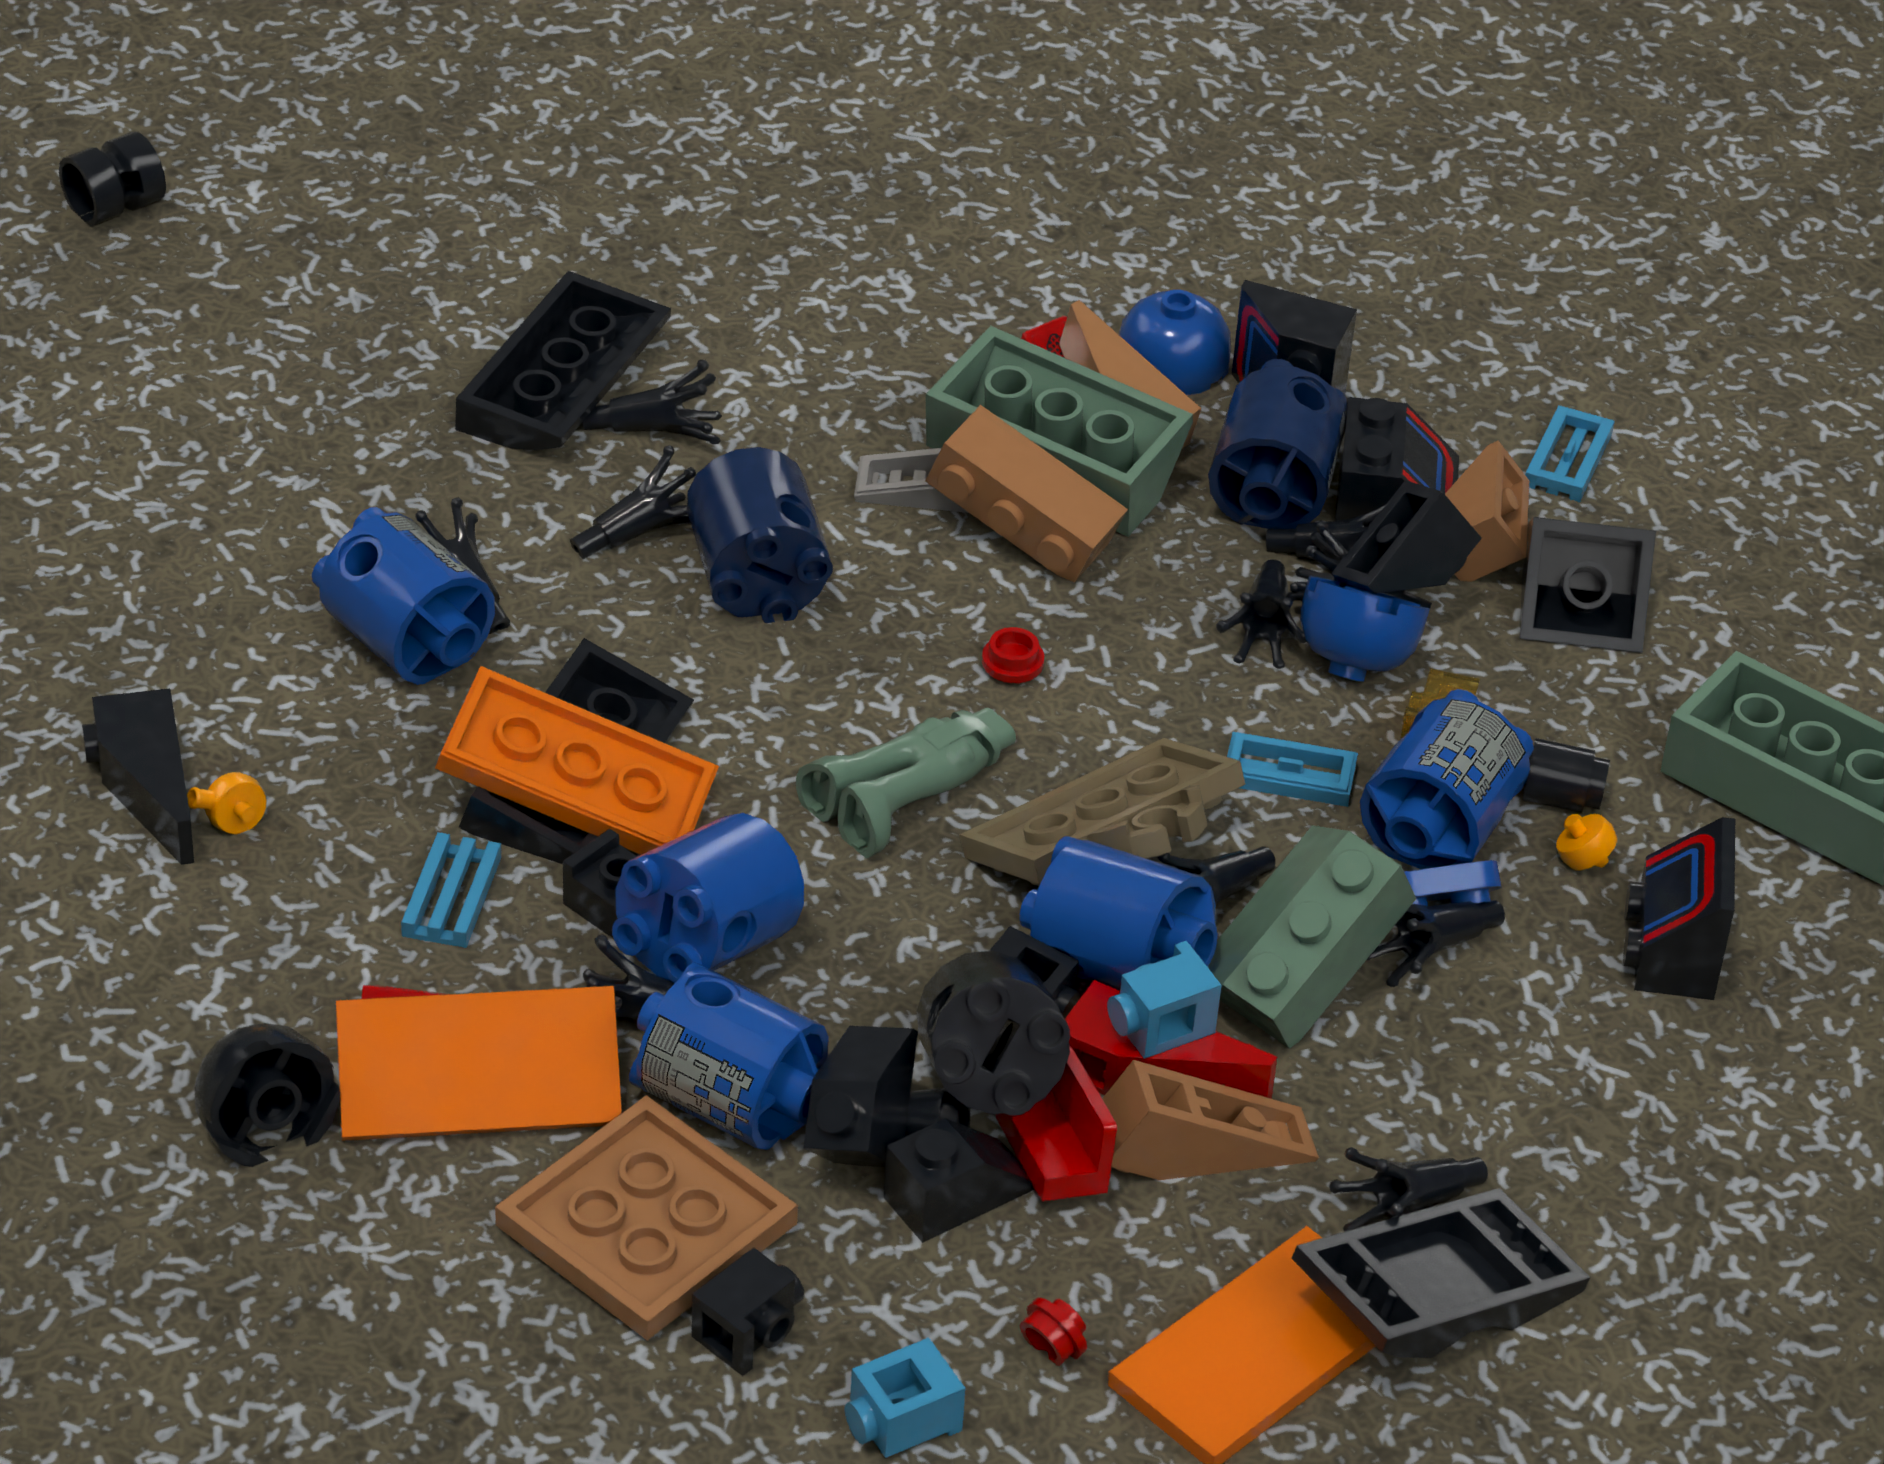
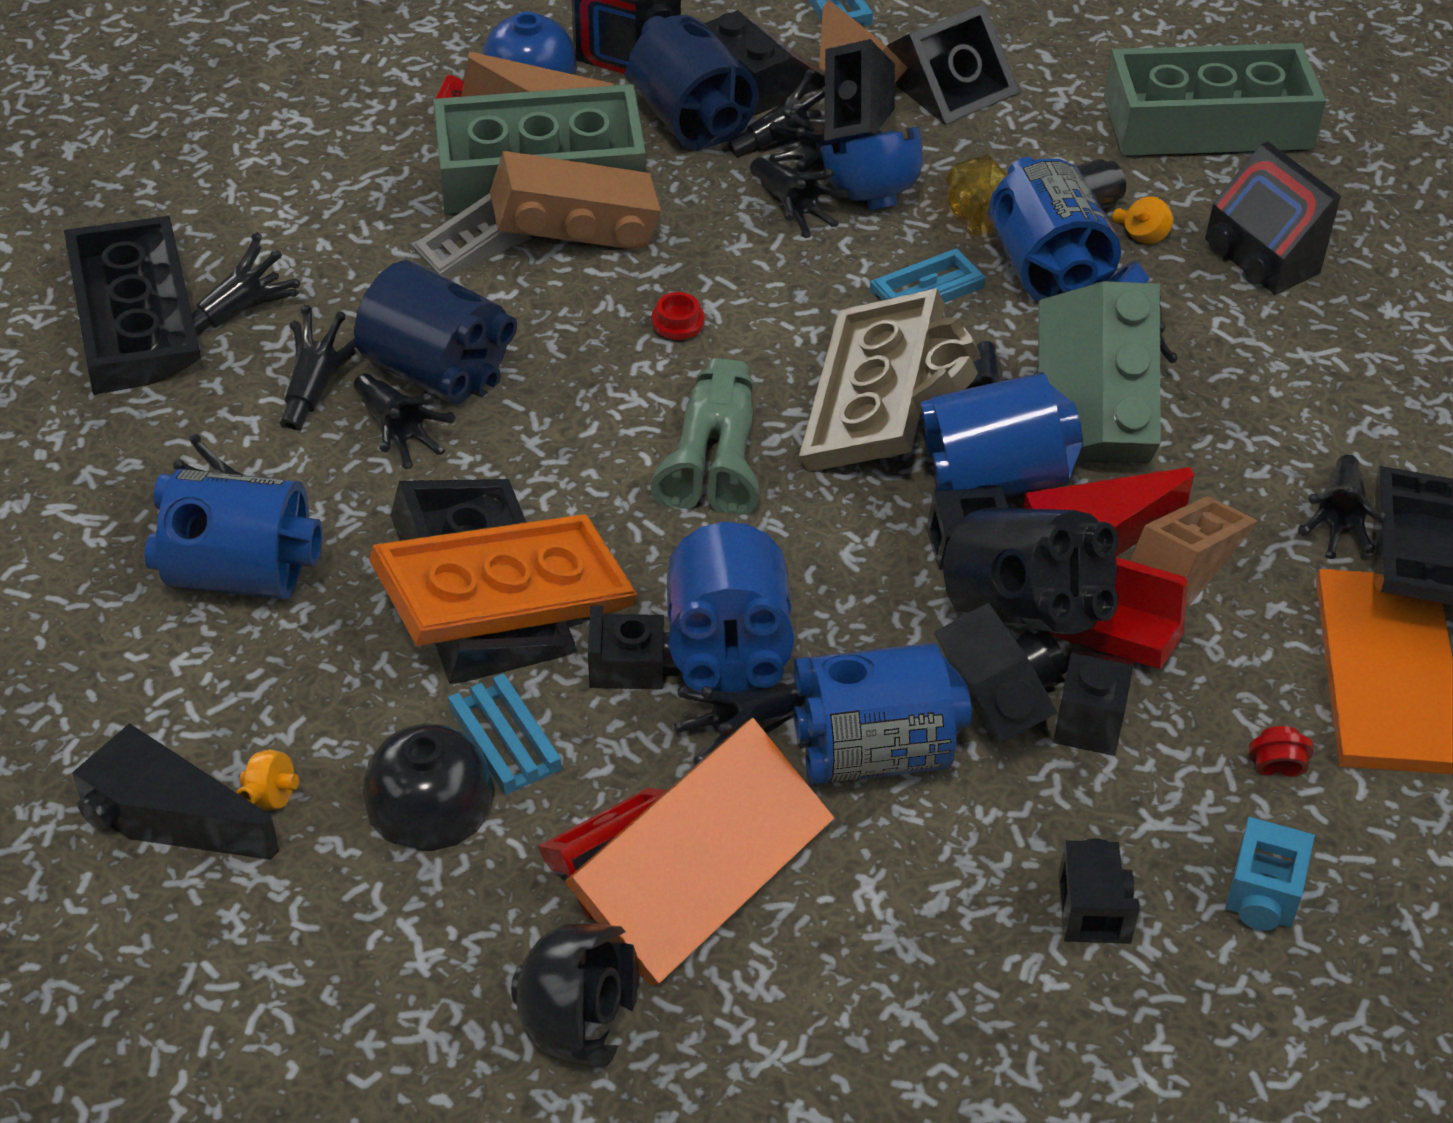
camera: 40 degrees left, 5 degrees up
medium nougat plate [495,1095,798,1341] -> none
dark azure brick [1107,941,1221,1059] -> none
none -> black piece [354,373,456,469]
none -> black cylinder [363,723,494,851]

